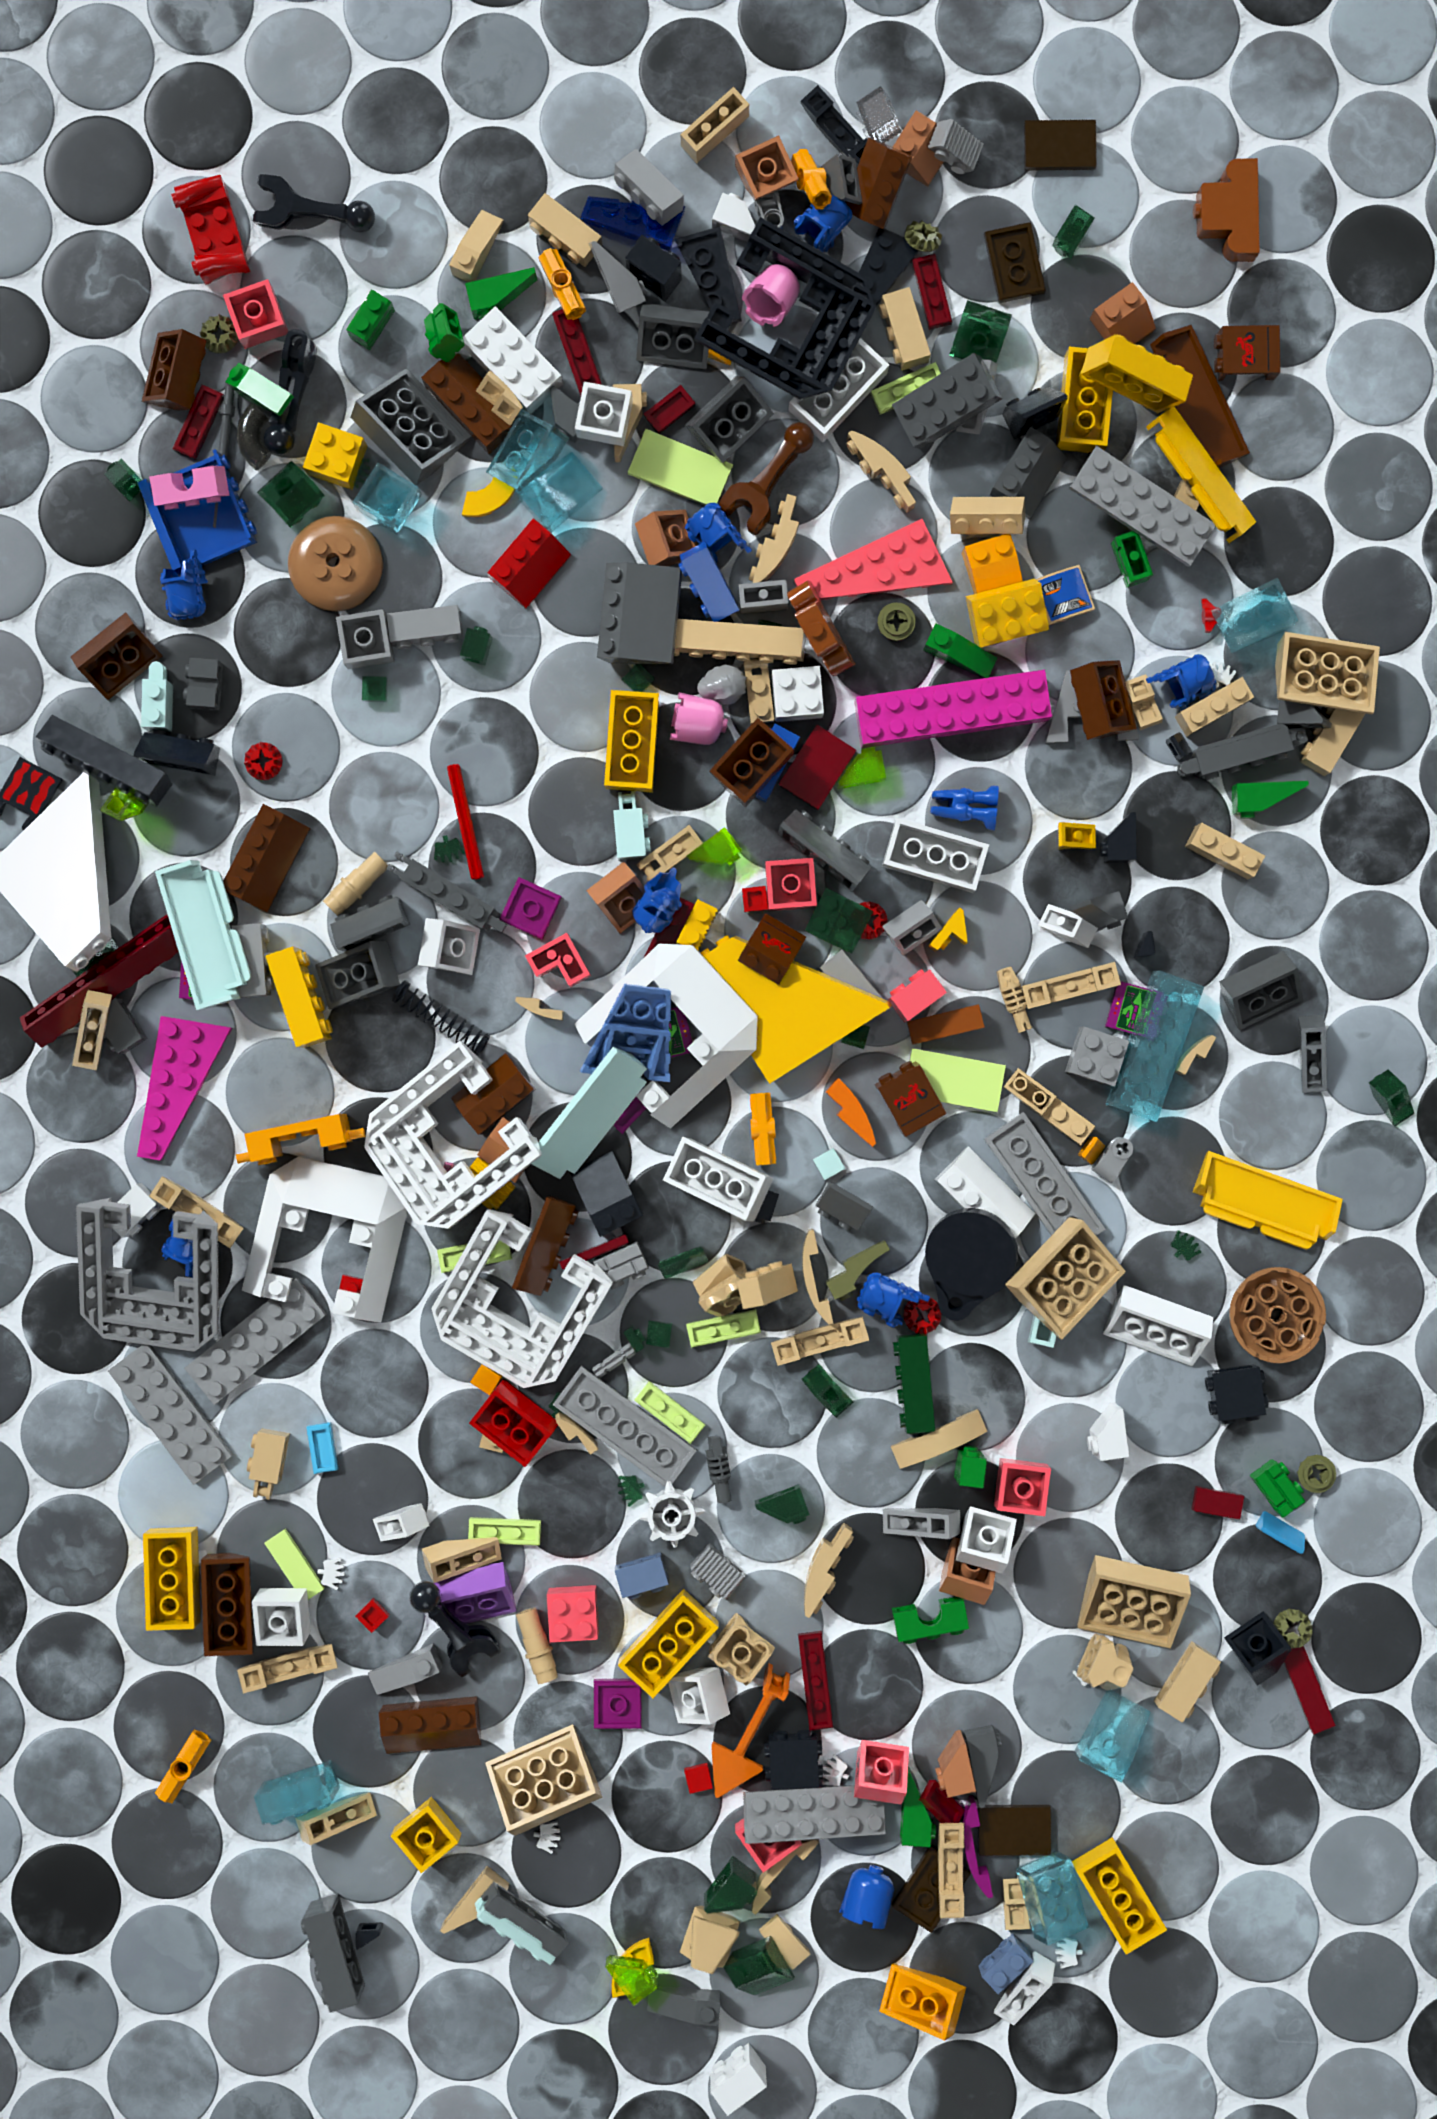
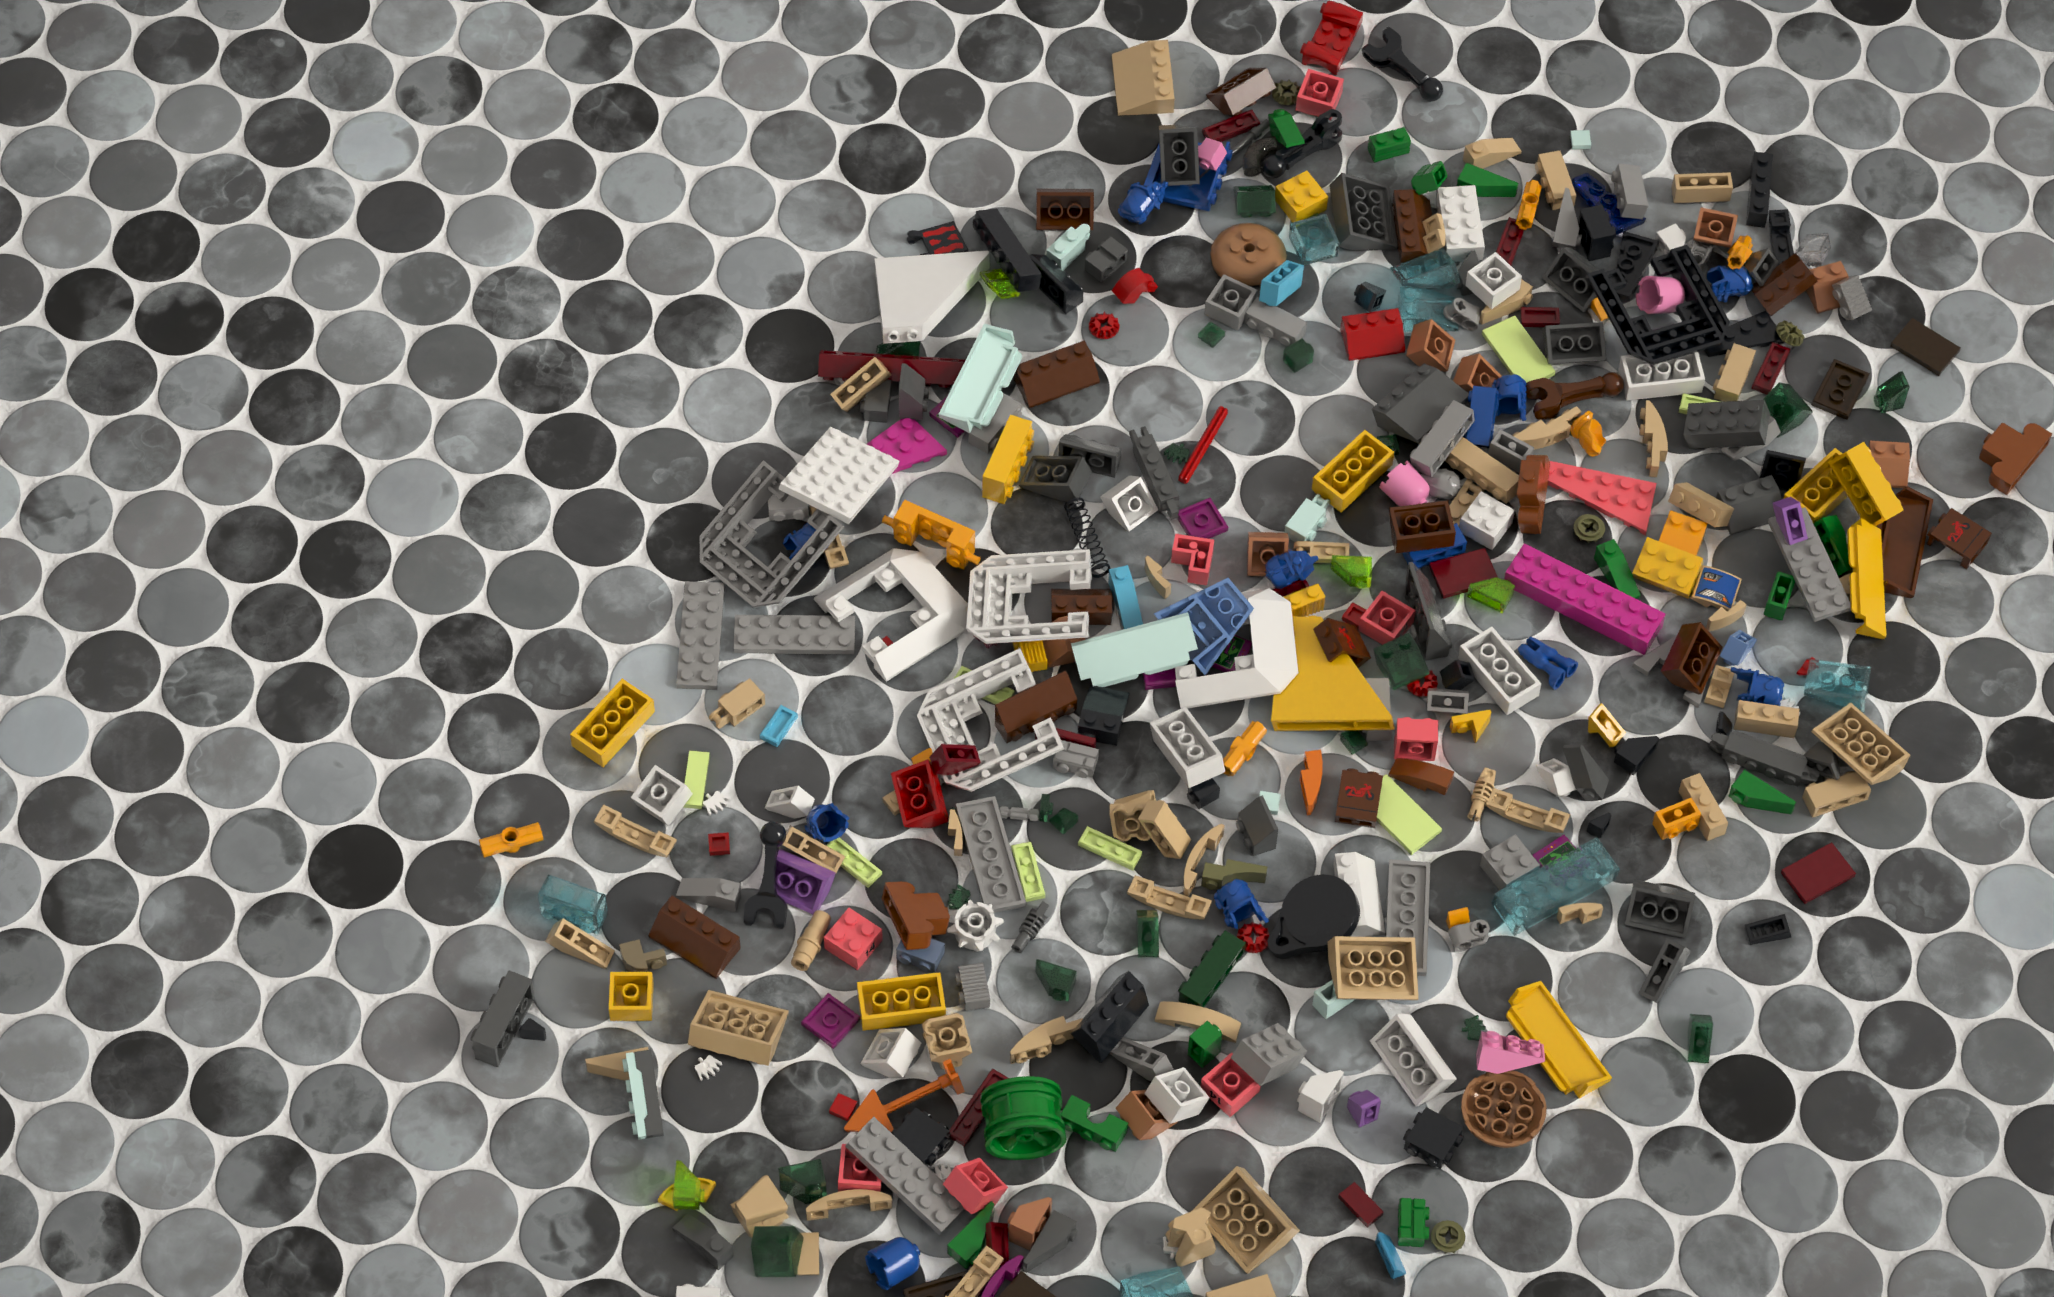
camera: 45 degrees right, 30 degrees down
clear green slope [104,458,142,502] -> none
reddish brown slope [201,1553,253,1657] -> none
tan piece [323,852,388,916] -> none
yellow tile [462,473,519,517] -> none
clear green slope [658,1246,708,1279] -> none
tan slope [1004,1068,1095,1146] -> none
none -> dark tan brick [619,939,667,972]
none -> white plate [779,427,899,524]
none -> blue helmet [804,803,849,842]
none -> dark orange brick [882,881,950,950]
none -> dark grey slope [899,363,929,420]
none -> dark red slope [929,744,981,775]
none -> green wheel [980,1076,1066,1160]
none -> black slope [1071,971,1149,1063]
none -> medium azure slope [1108,565,1143,629]
none -> red brick [1111,268,1158,304]
none -> tan slope [1112,40,1175,116]
none -> dark grey slope [1159,125,1200,186]
none -> light grey brick [1231,1023,1307,1086]
none -> medium azure brick [1259,260,1304,306]
none -> medium lavender slope [1347,1090,1381,1128]
none -> black slope [1354,281,1386,312]
none -> nougat slope [1406,319,1455,372]
none -> light grey brick [1410,400,1475,478]
none -> black brick [1440,660,1475,690]
none -> light grey piece [1443,298,1481,331]
none -> bright pink slope [1476,1031,1545,1074]
none -> light aqua tile [1570,130,1591,150]
none -> light orange hair [1570,410,1606,457]
none -> light orange brick [1652,797,1701,840]
none -> tan slope [1706,600,1746,631]
none -> medium blue slope [1720,630,1757,666]
none -> black slope [1745,914,1791,945]
none -> black brick [1746,152,1773,228]
none -> medium lavender slope [1773,497,1808,545]
none -> dark red tile [1781,842,1856,904]
none -> green slope [1813,515,1850,577]

